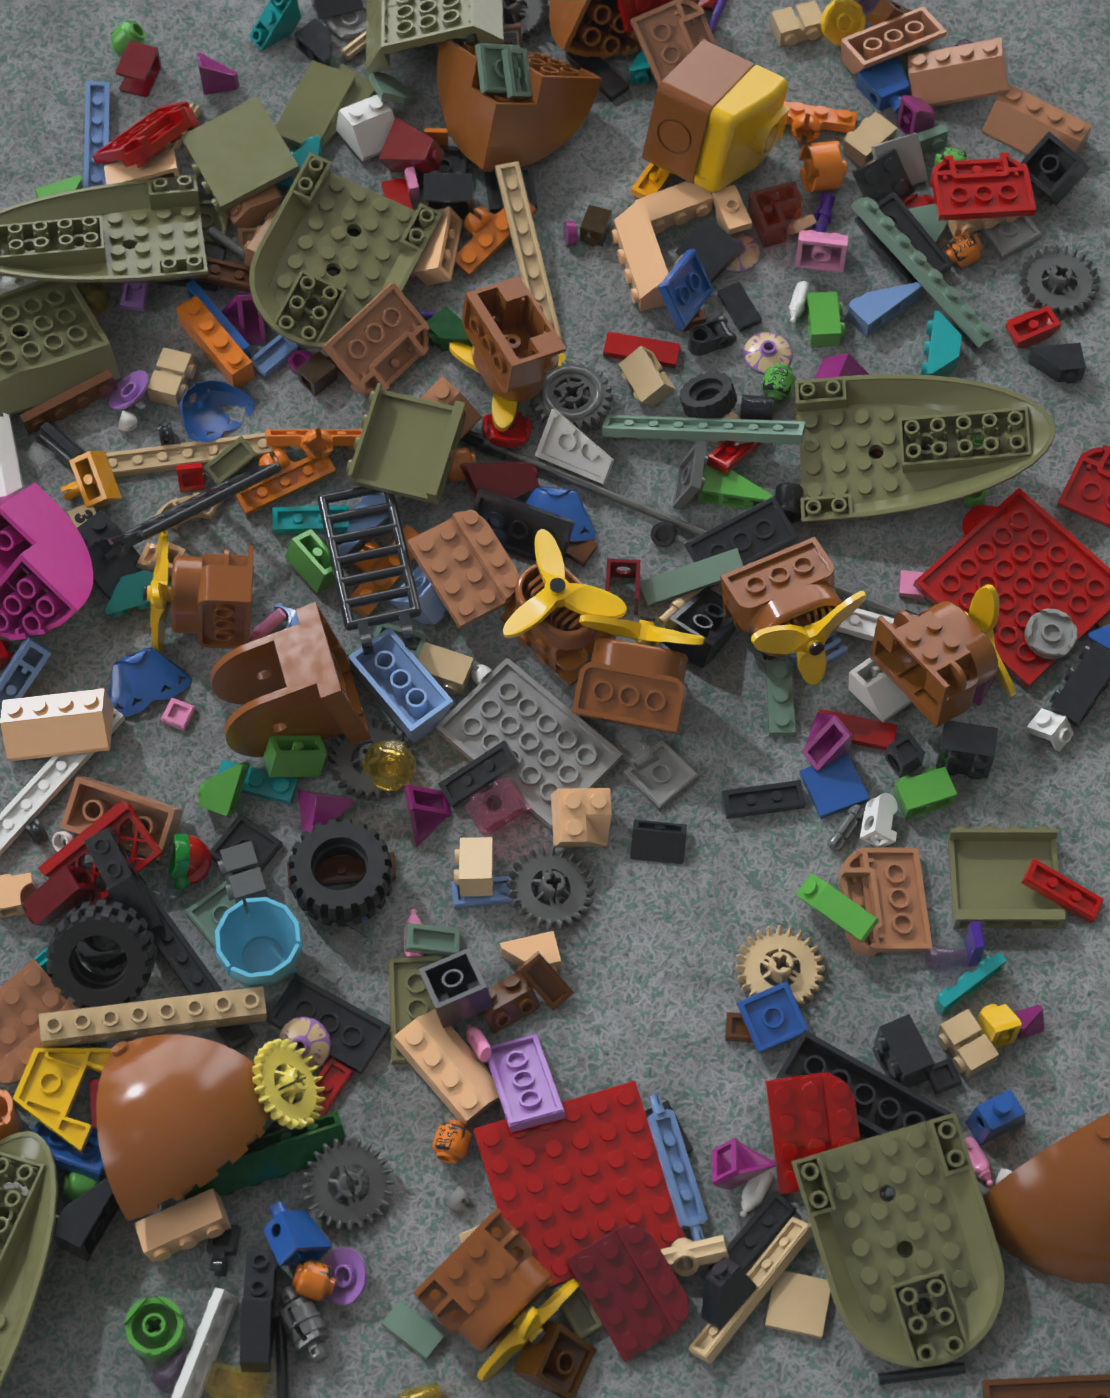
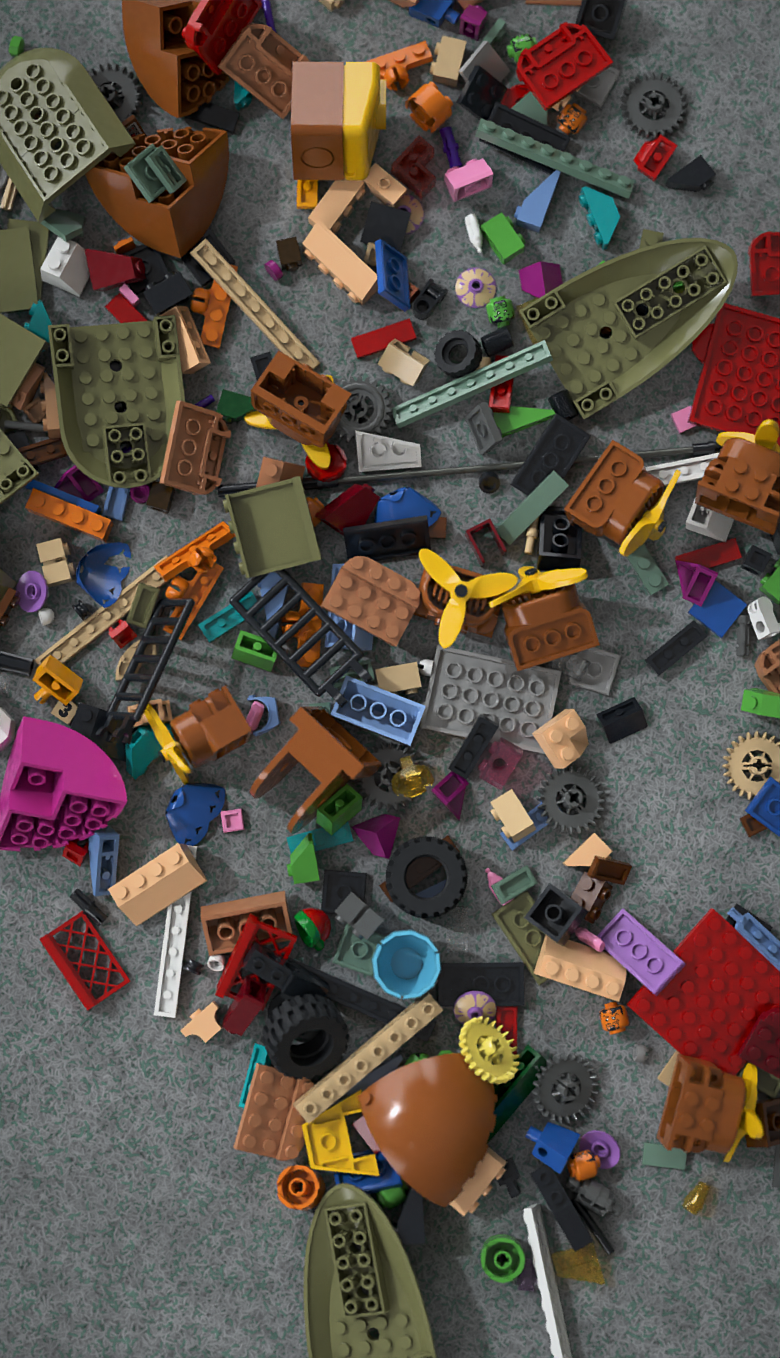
camera: 30 degrees left, 20 degrees up
black tile [717,282,762,332] -> none
tan tile [784,214,817,235] -> none

